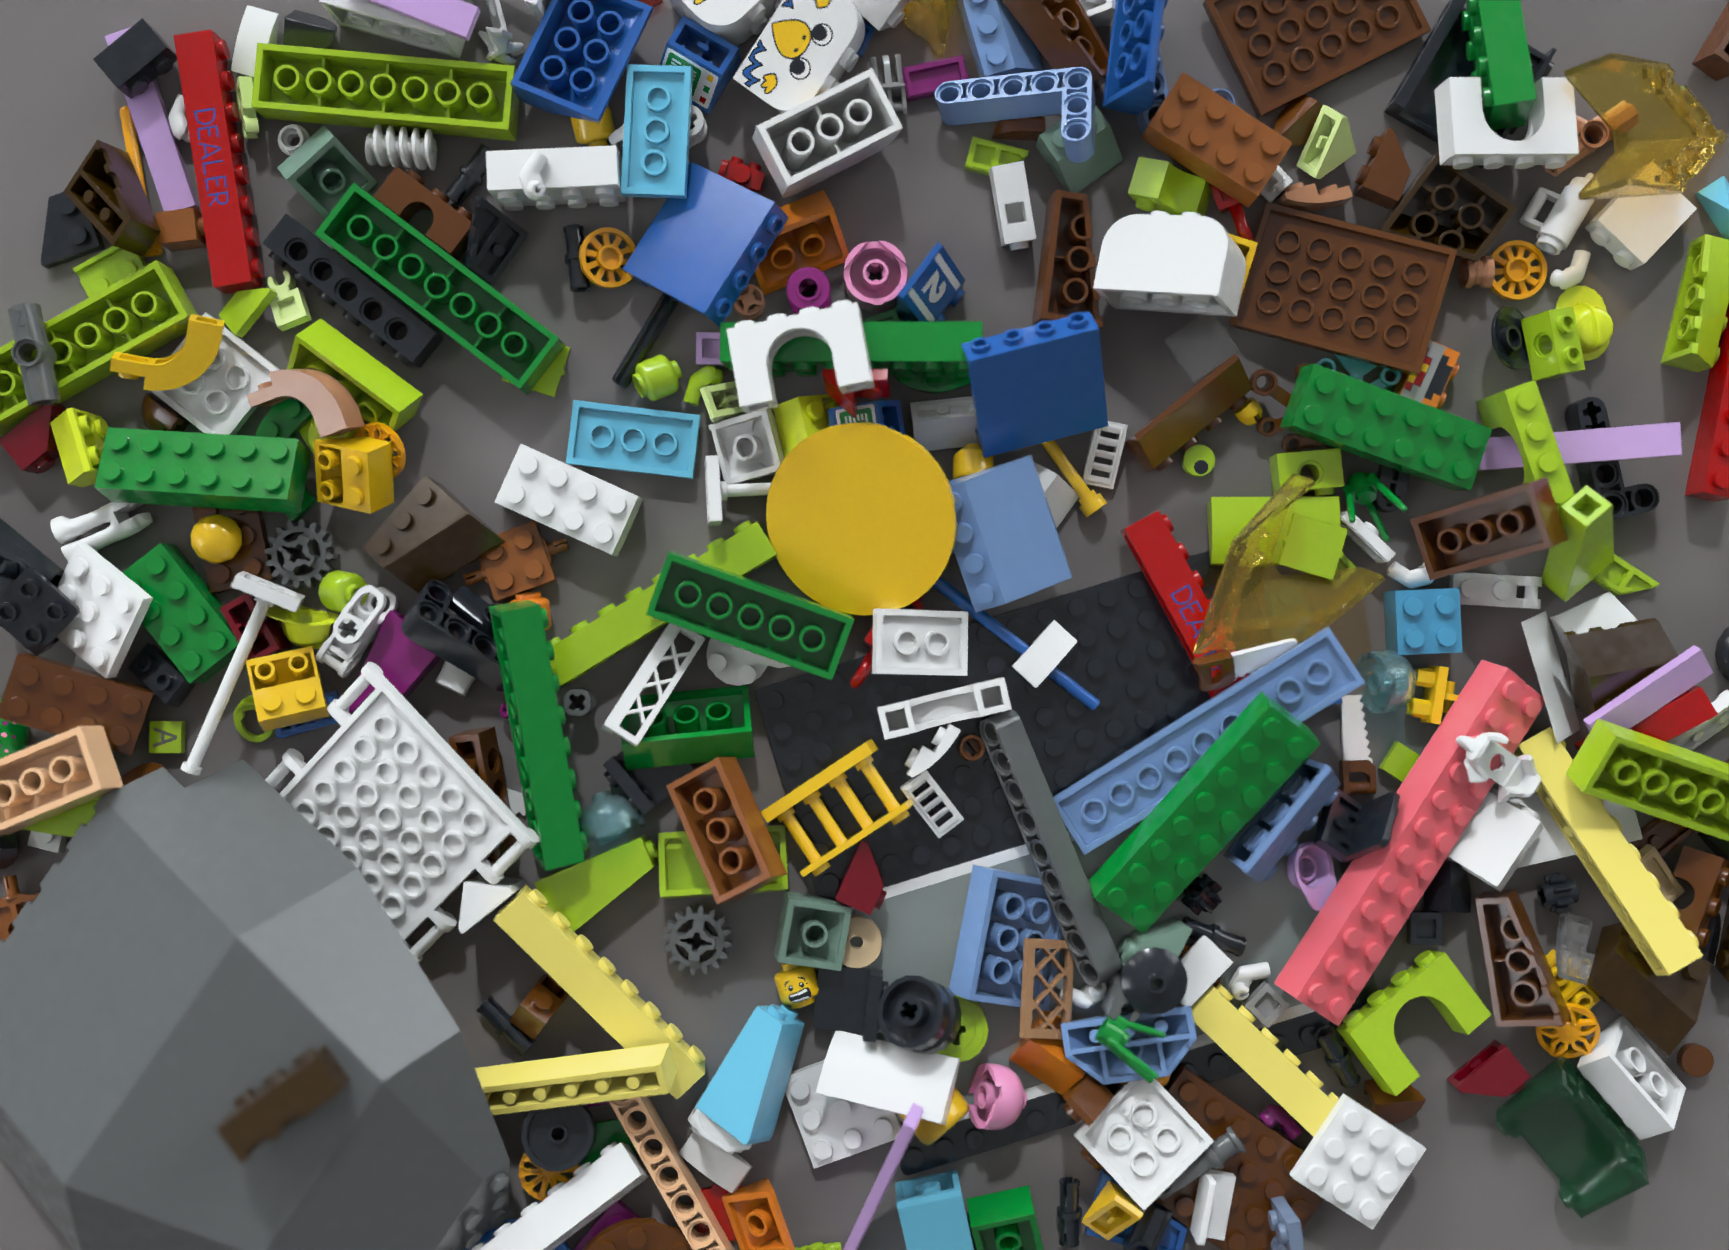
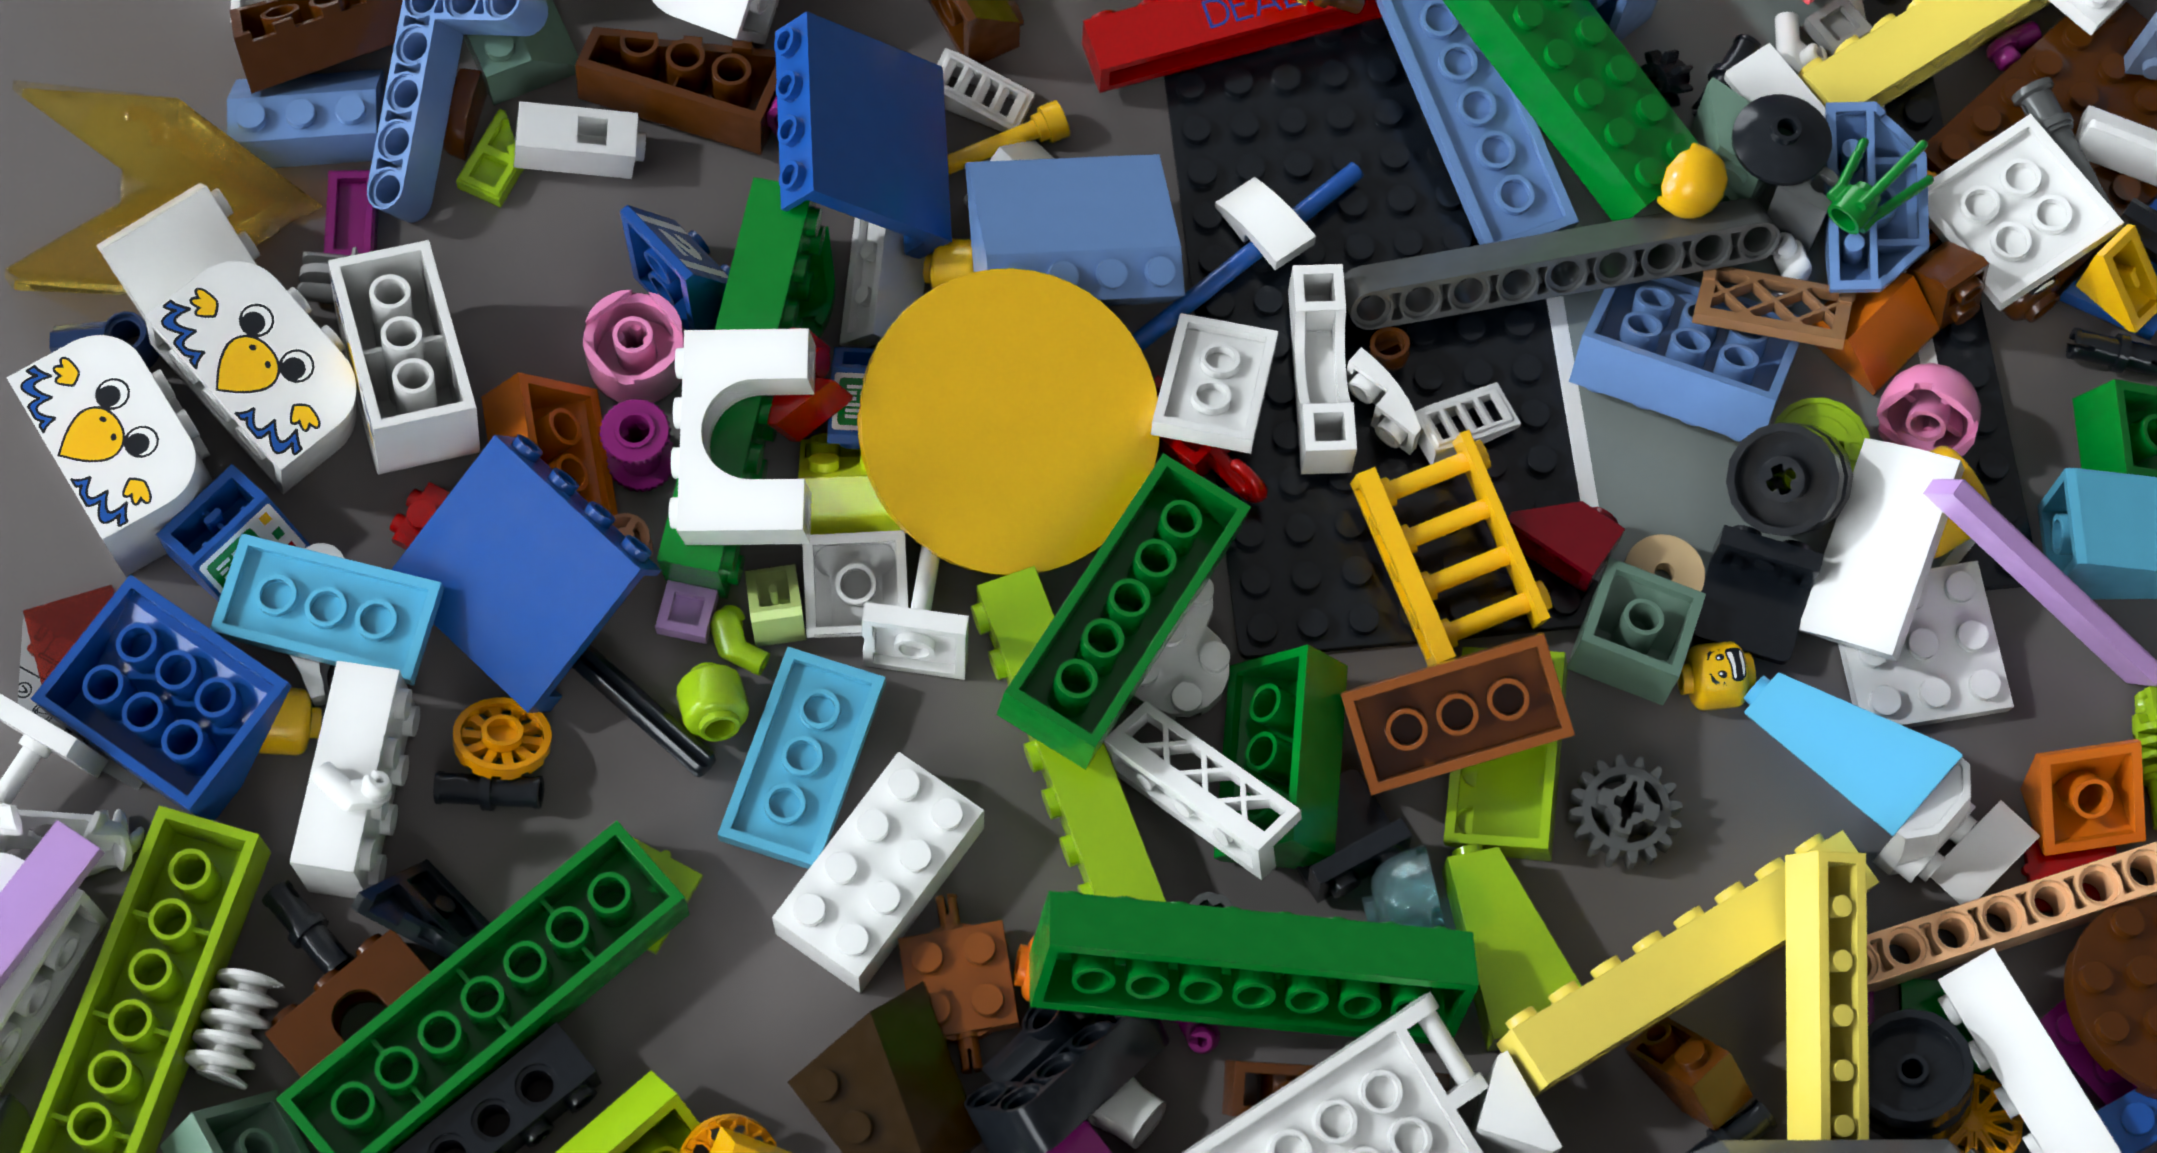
camera: 80 degrees left, 20 degrees down
none -> yellow hair [1657,143,1728,219]

